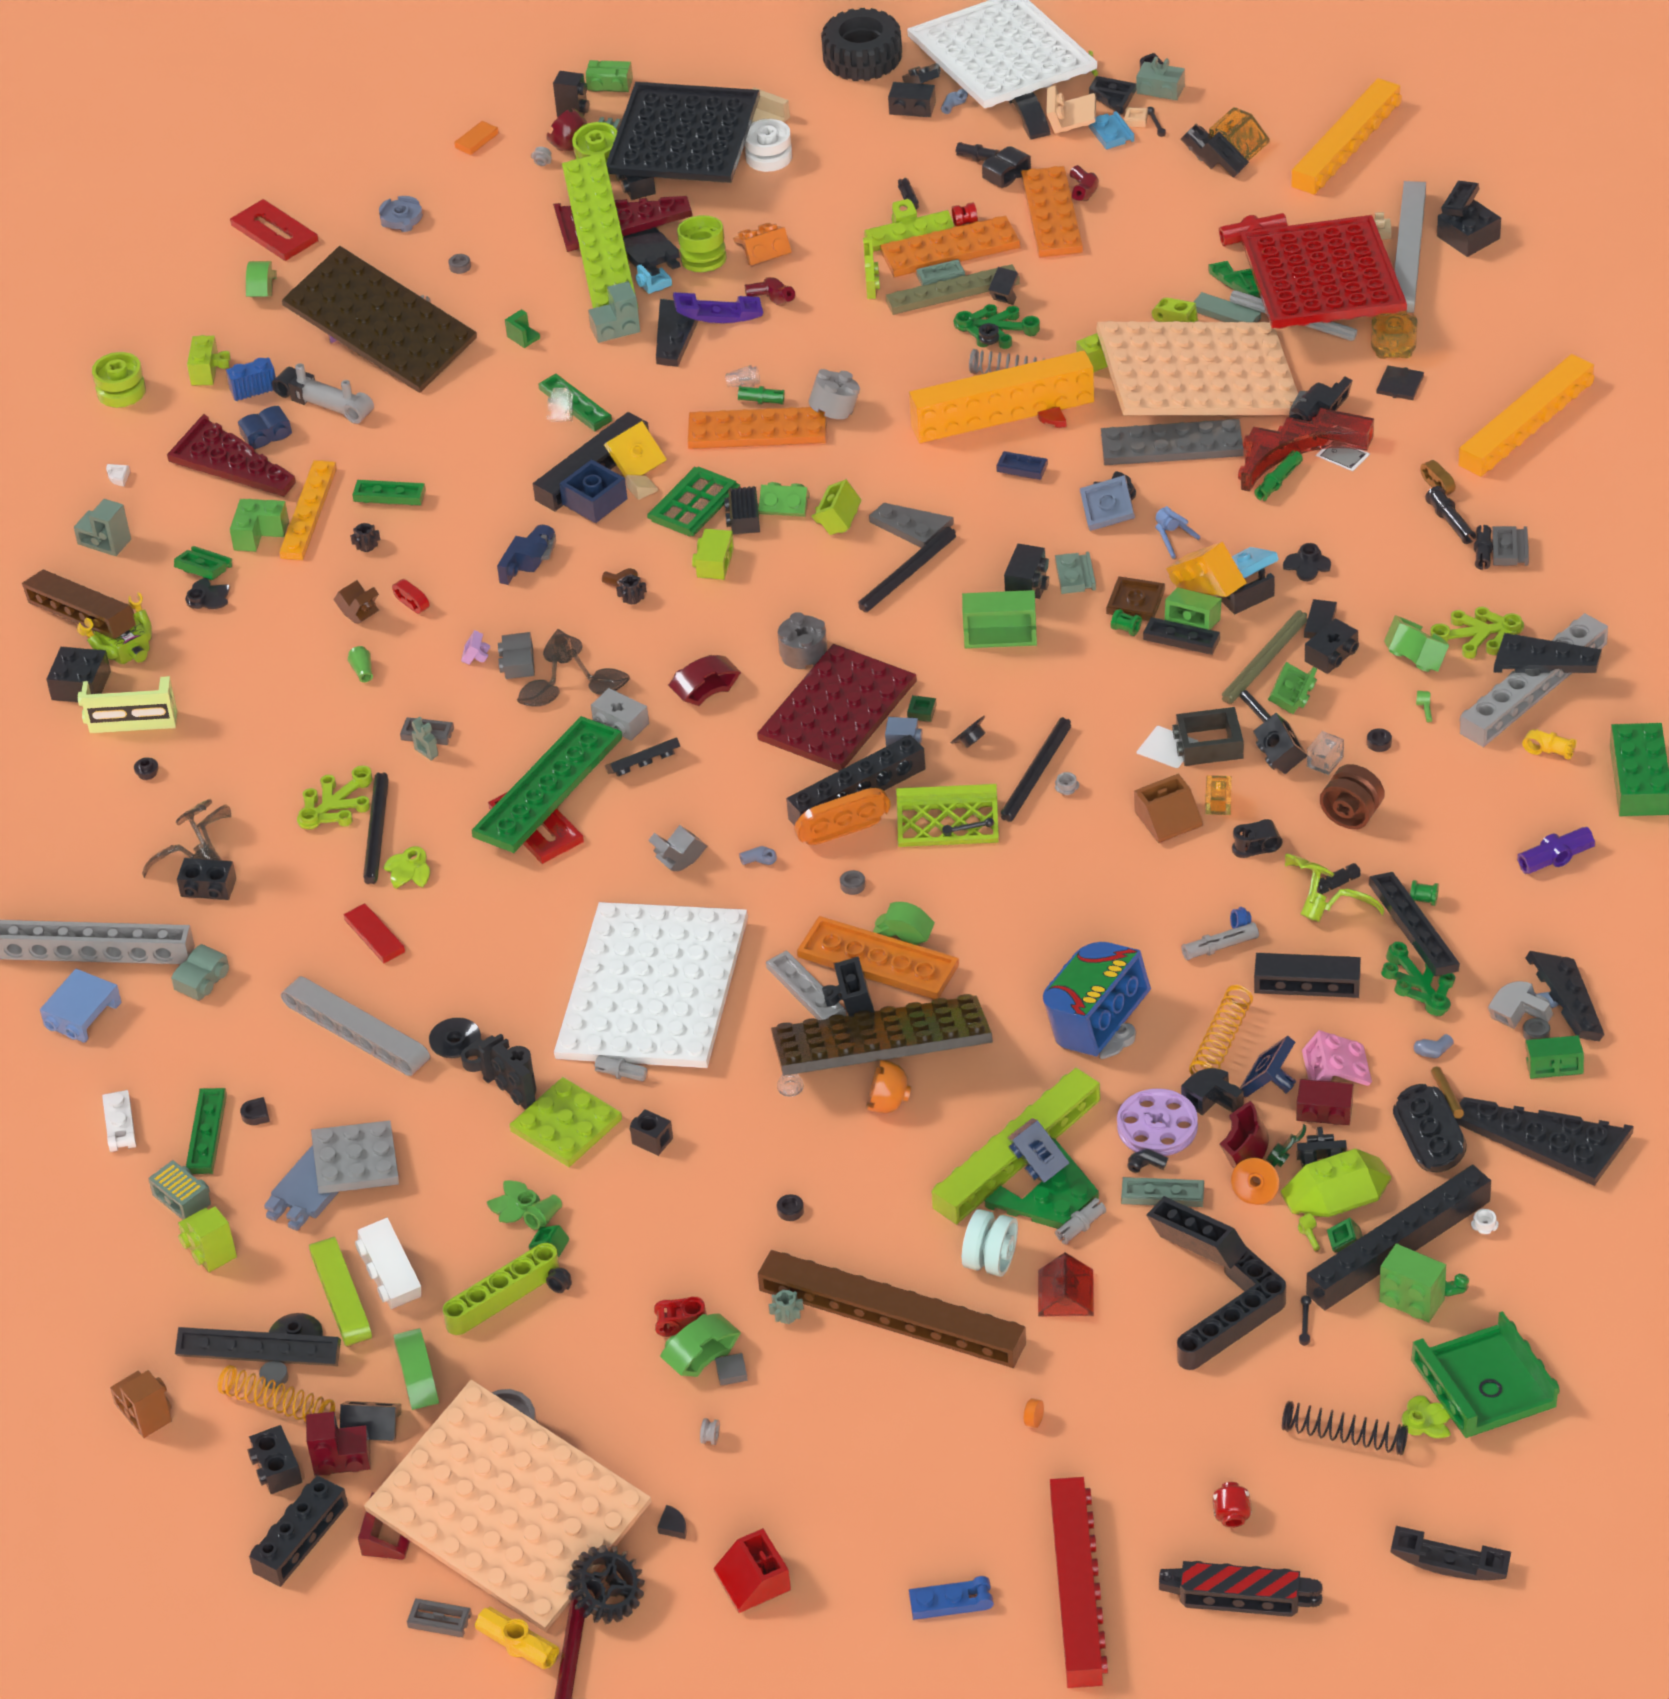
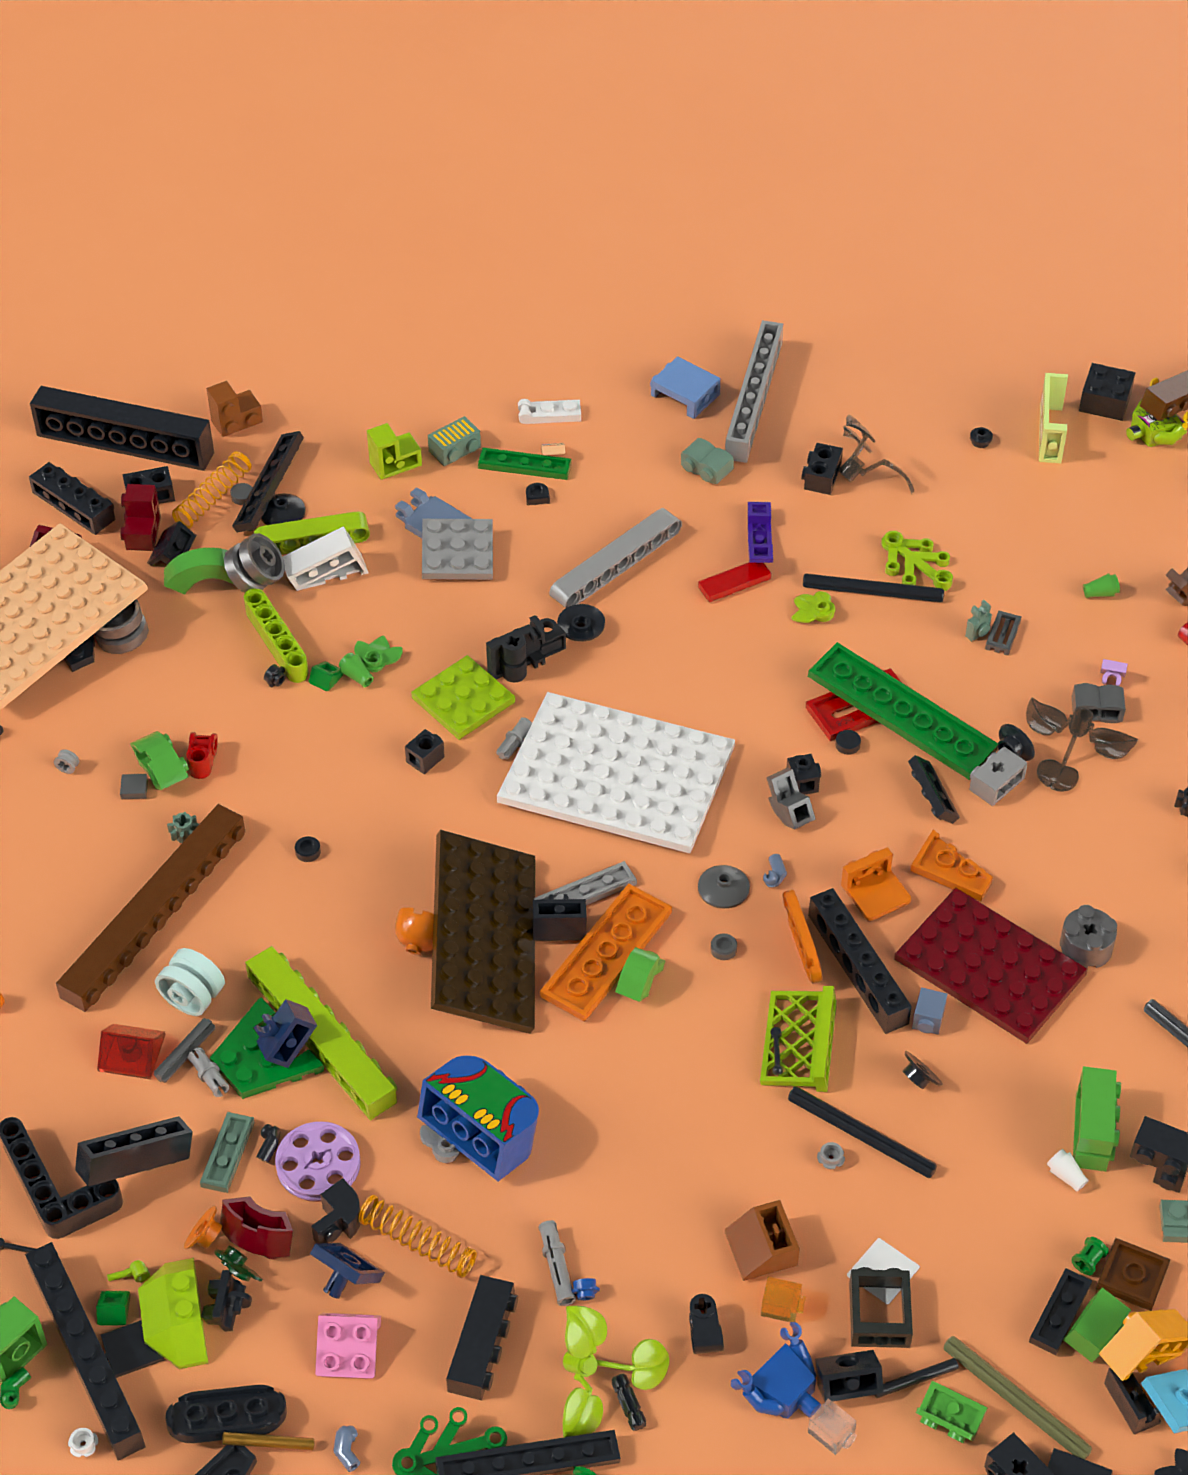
camera: 95 degrees right, 5 degrees up
dark red brick [668,655,741,706] -> none
dark green plate [907,695,937,722] -> none
dark red brick [1296,1079,1354,1125] -> none
copper wheel [1320,764,1385,829] -> none
none -> black brick [30,386,214,471]
none -> black piece [101,1320,164,1378]
none -> dark grey axle [154,1018,215,1083]
none -> flat silver wheel [224,533,285,593]
none -> light nougat tile [541,443,565,455]
none -> dark grey dish [698,865,750,909]
none -> blue torso [731,1322,821,1418]
none -> dark purple slope [747,502,773,563]
none -> black brick [786,753,821,795]
none -> black tile [835,730,861,755]
none -> orange bracket [841,847,911,921]
none -> orange wing [910,829,993,901]
none -> black piece [998,724,1035,761]
none -> white cone [1047,1149,1089,1192]

